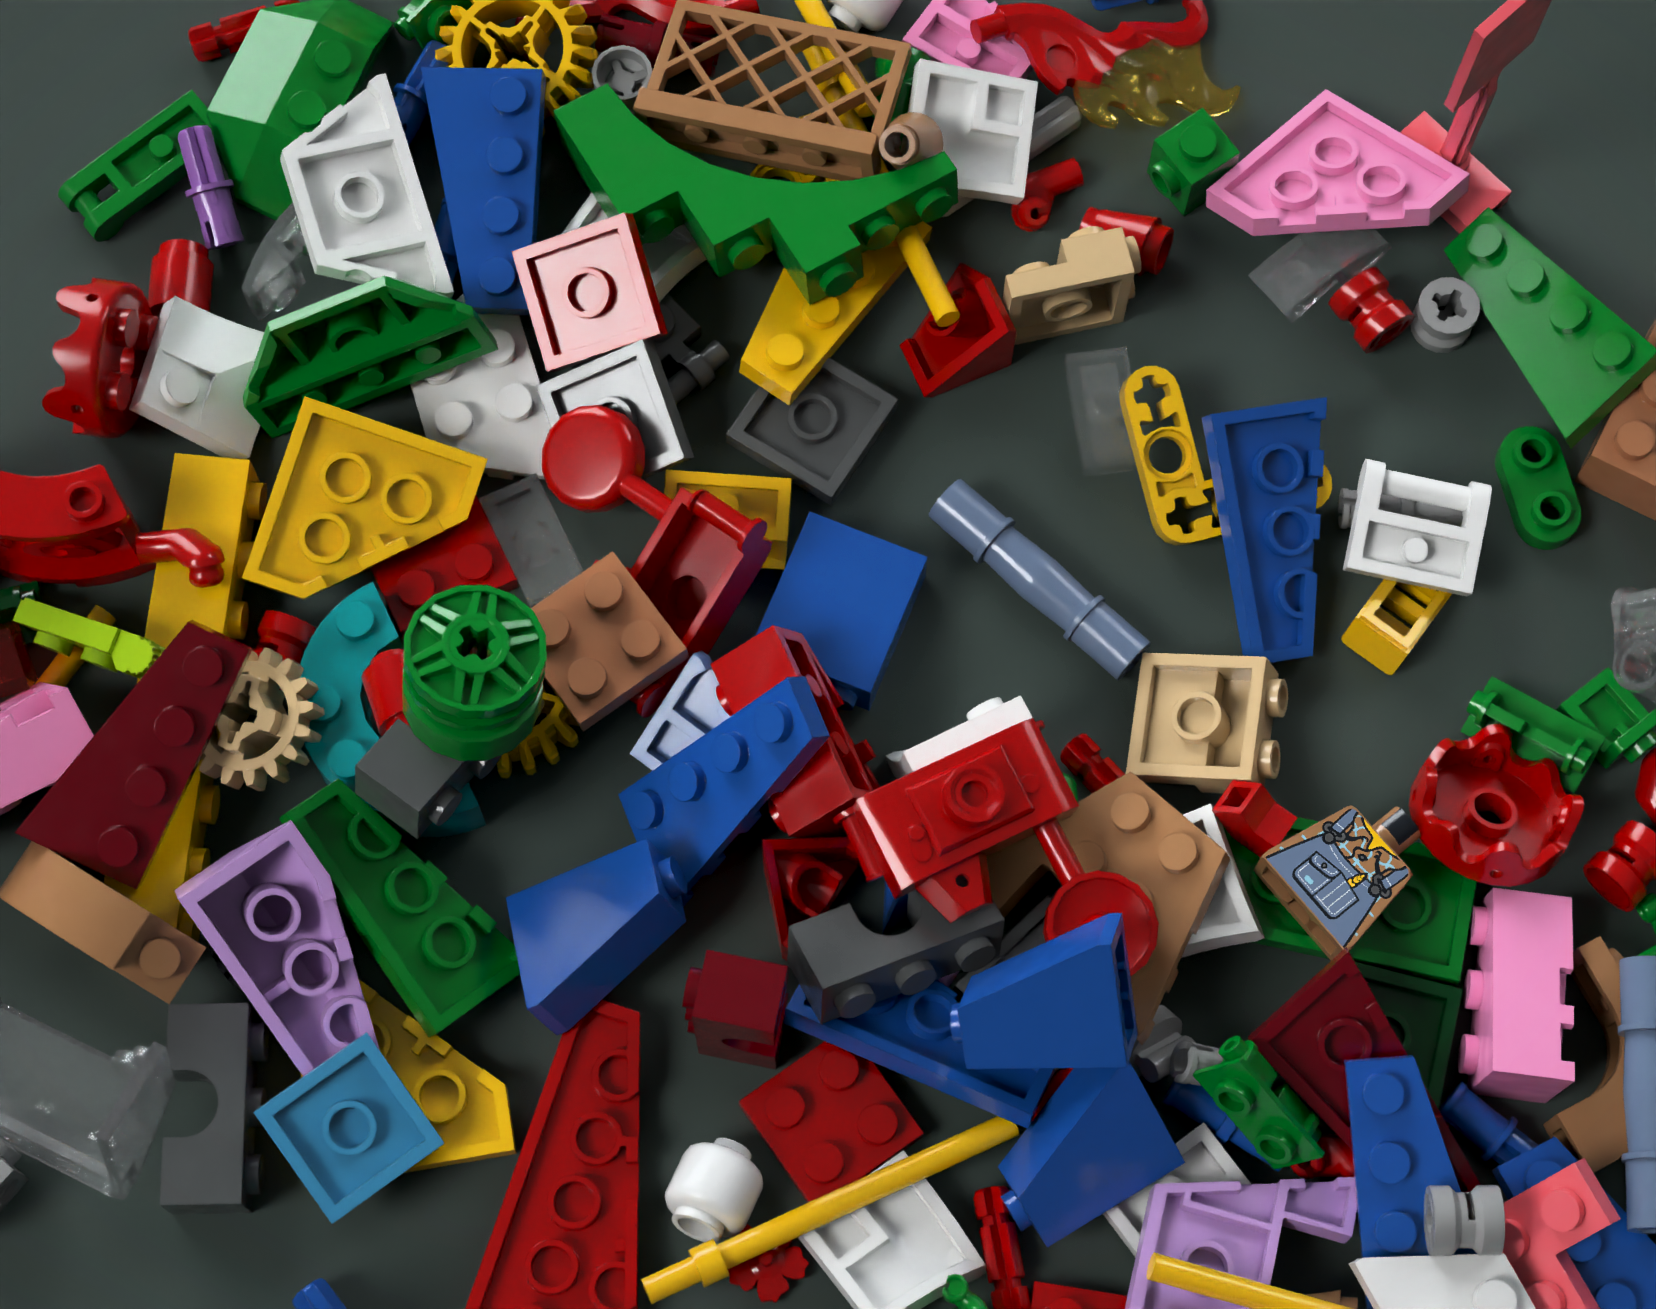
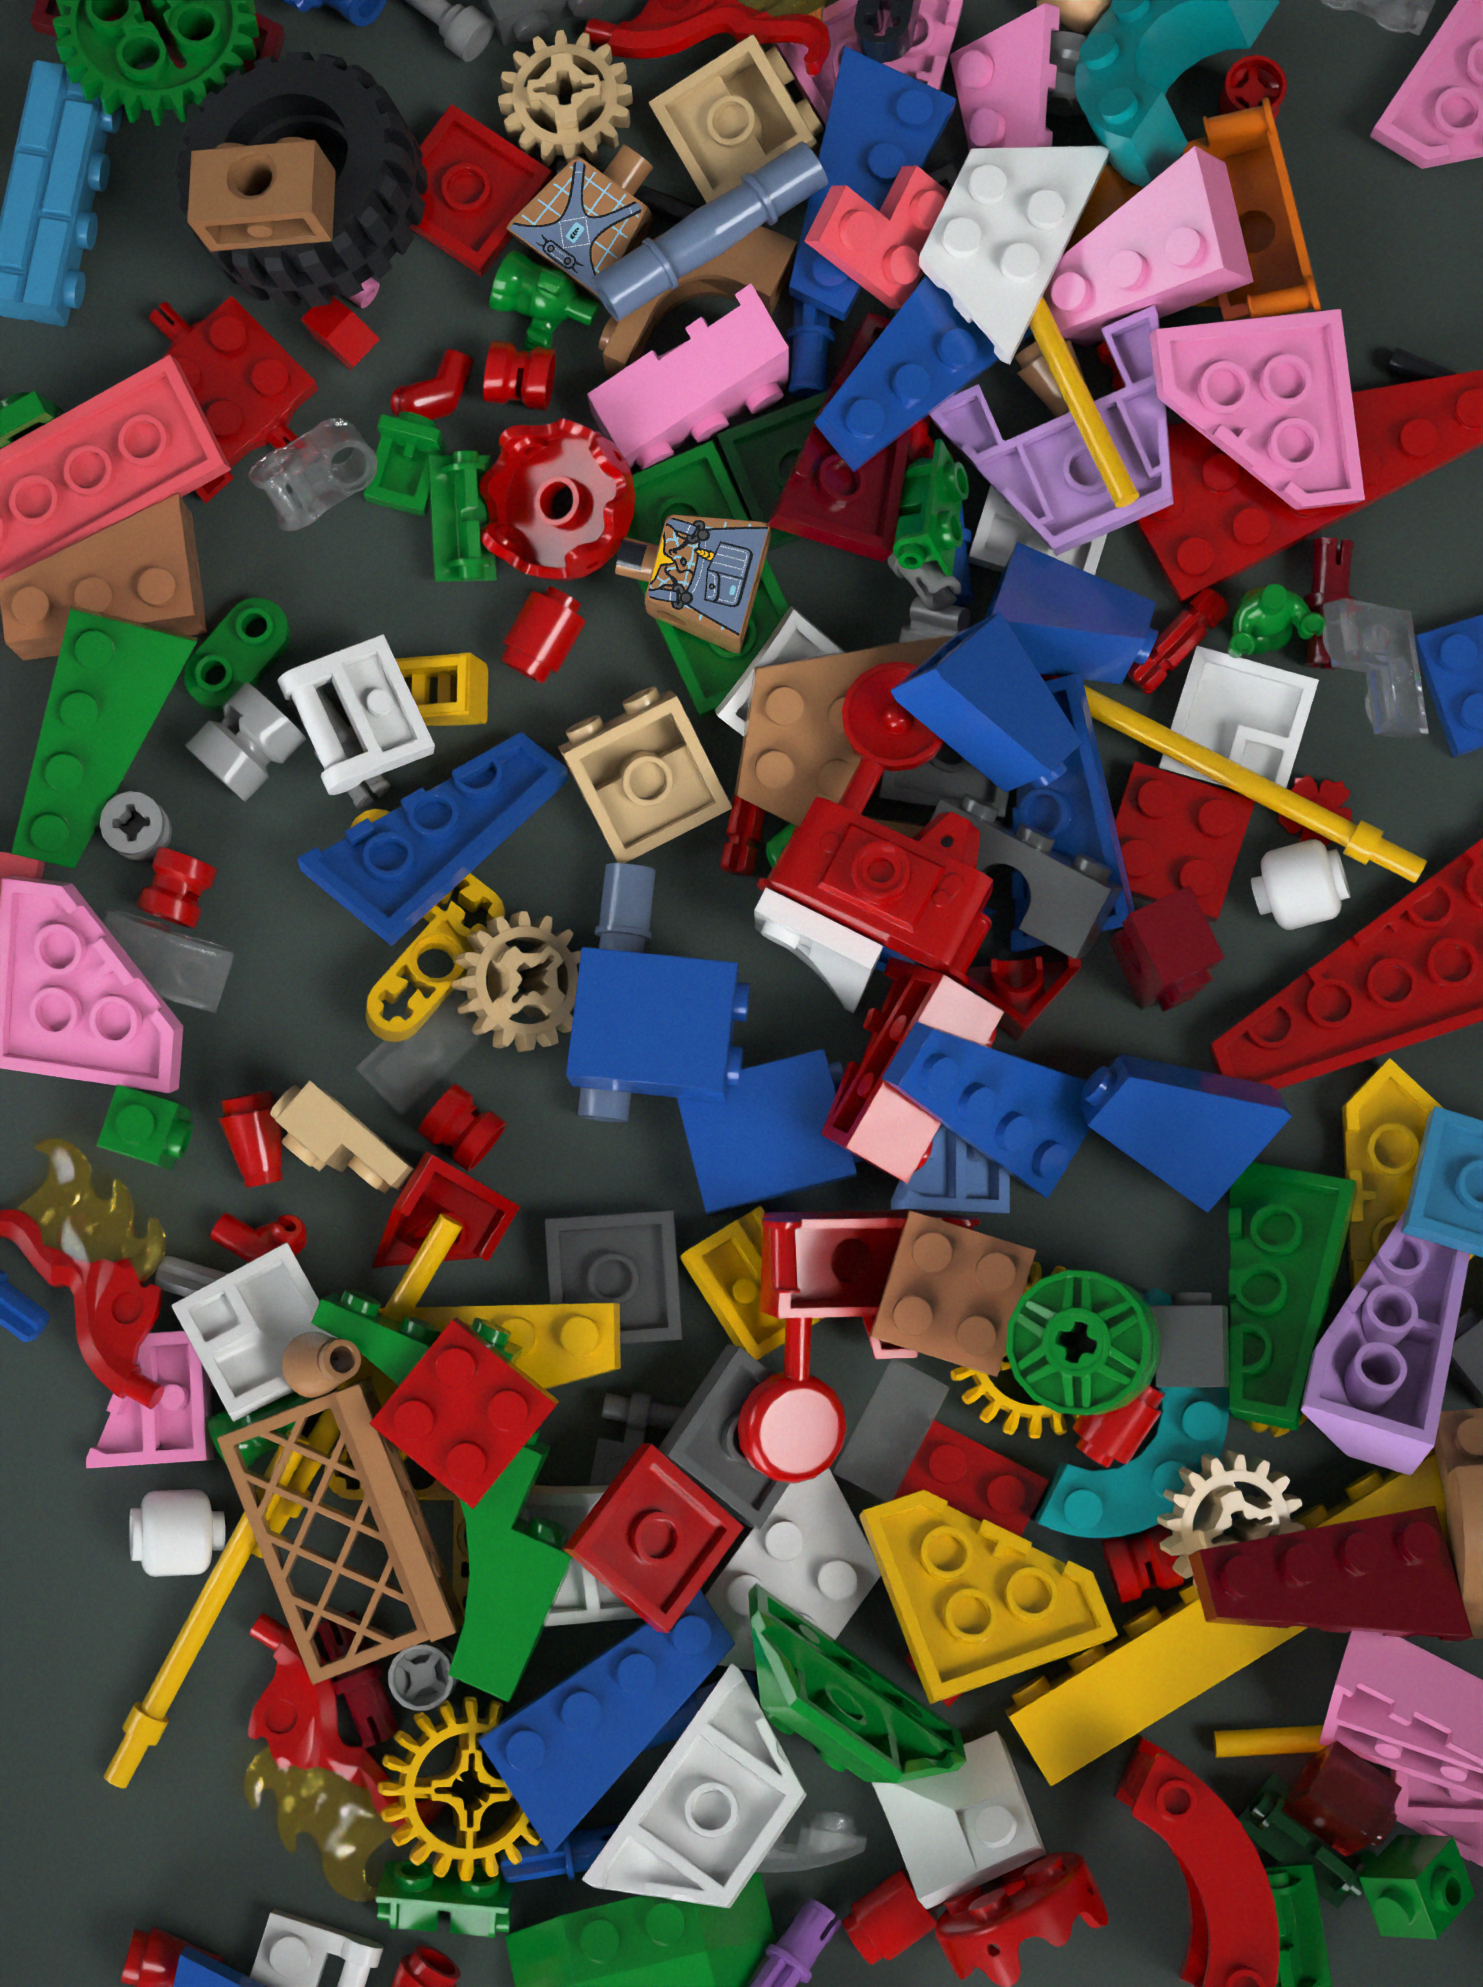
camera: 120 degrees left, 10 degrees up
lime hinge [13,597,166,679] -> none
red arm [136,528,225,588] -> none
red piece [1212,780,1298,857] -> none
light grey wheel [1424,1185,1505,1256] -> none
none -> light grey wheel [185,682,306,802]
none -> red plate [369,1317,560,1509]
none -> red wheel [417,1083,508,1172]
none -> tan gear [452,911,581,1052]
none -> red brick [500,586,586,685]
none -> blue brick [566,947,750,1103]

